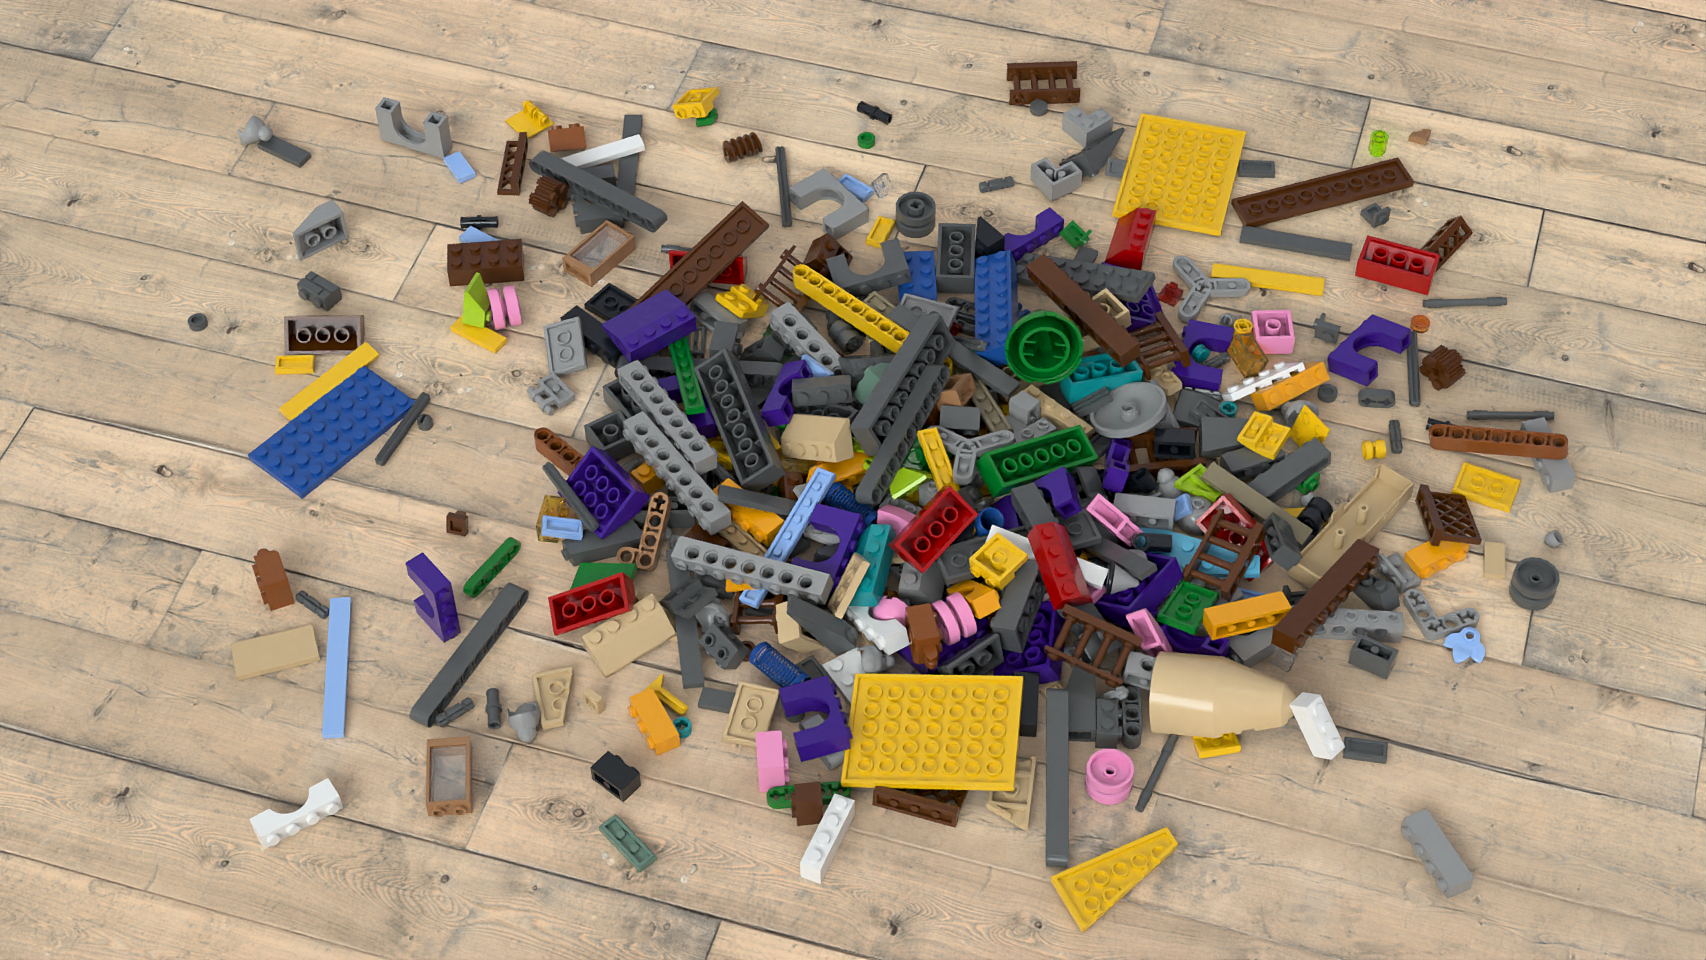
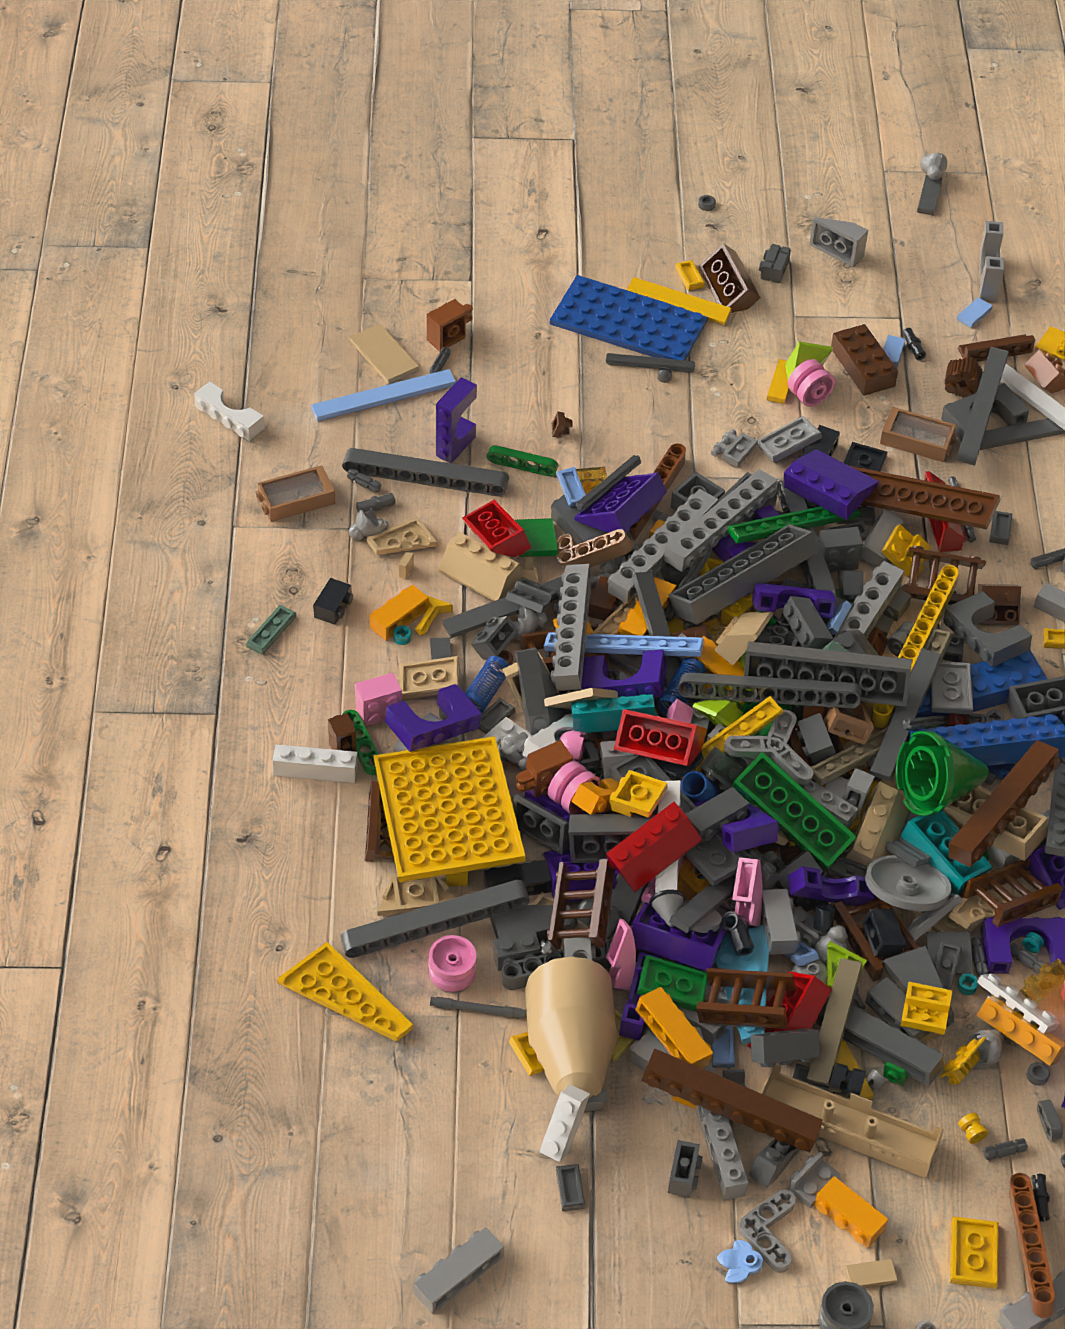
camera: 70 degrees right, 0 degrees up
reddish brown fence [1415,484,1482,546] -> none

